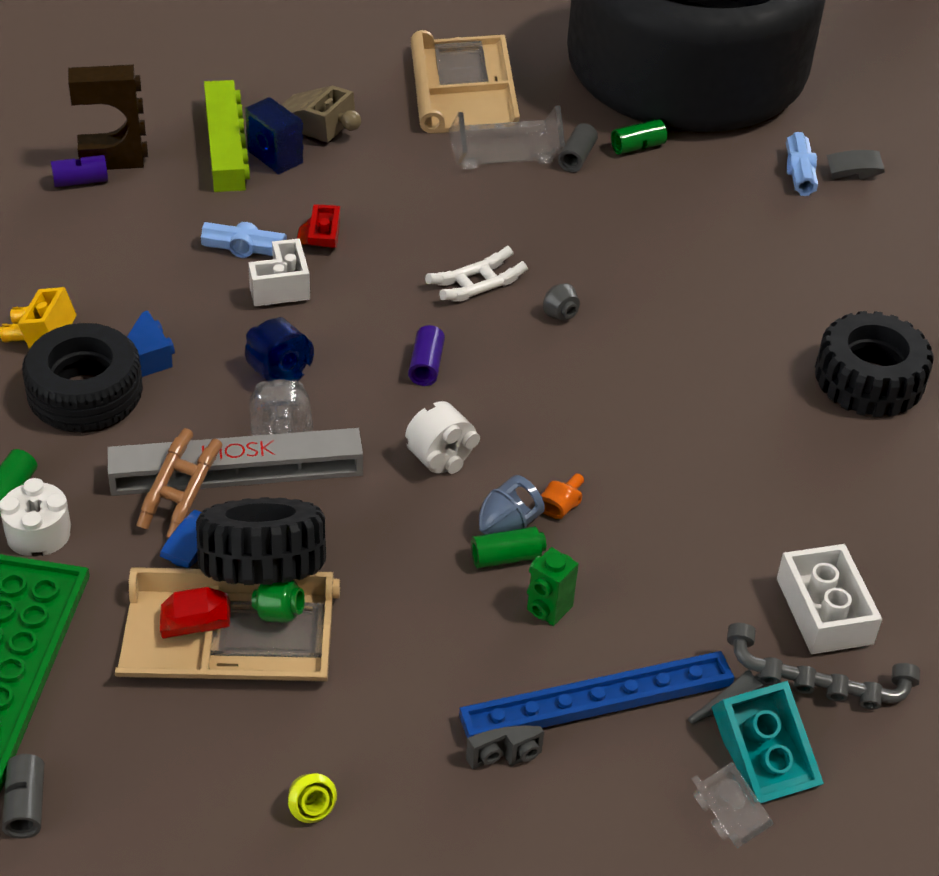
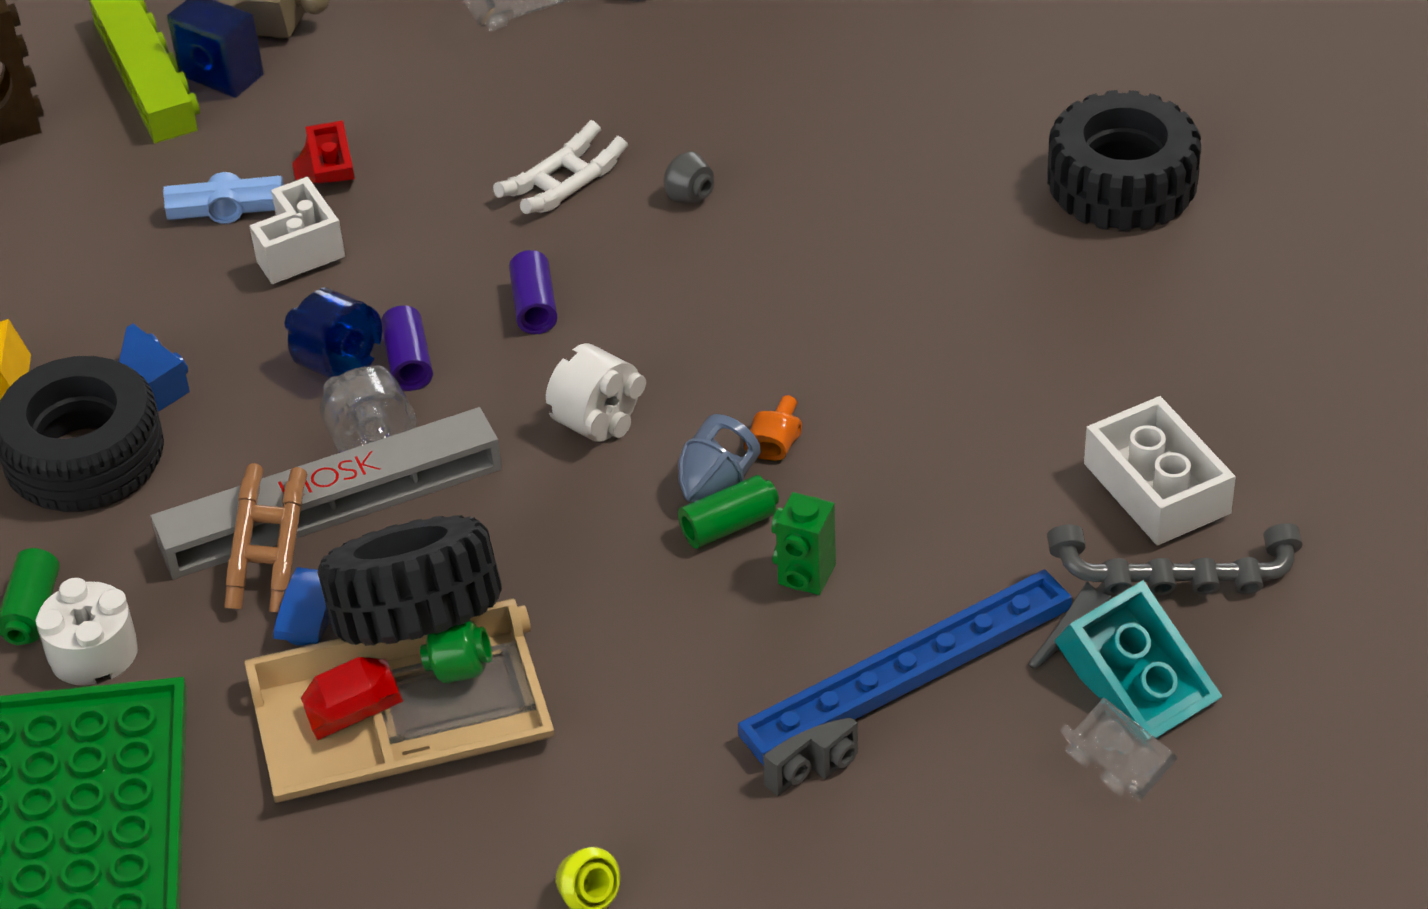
camera: 10 degrees left, 0 degrees up
none -> dark purple pin [381,305,433,391]

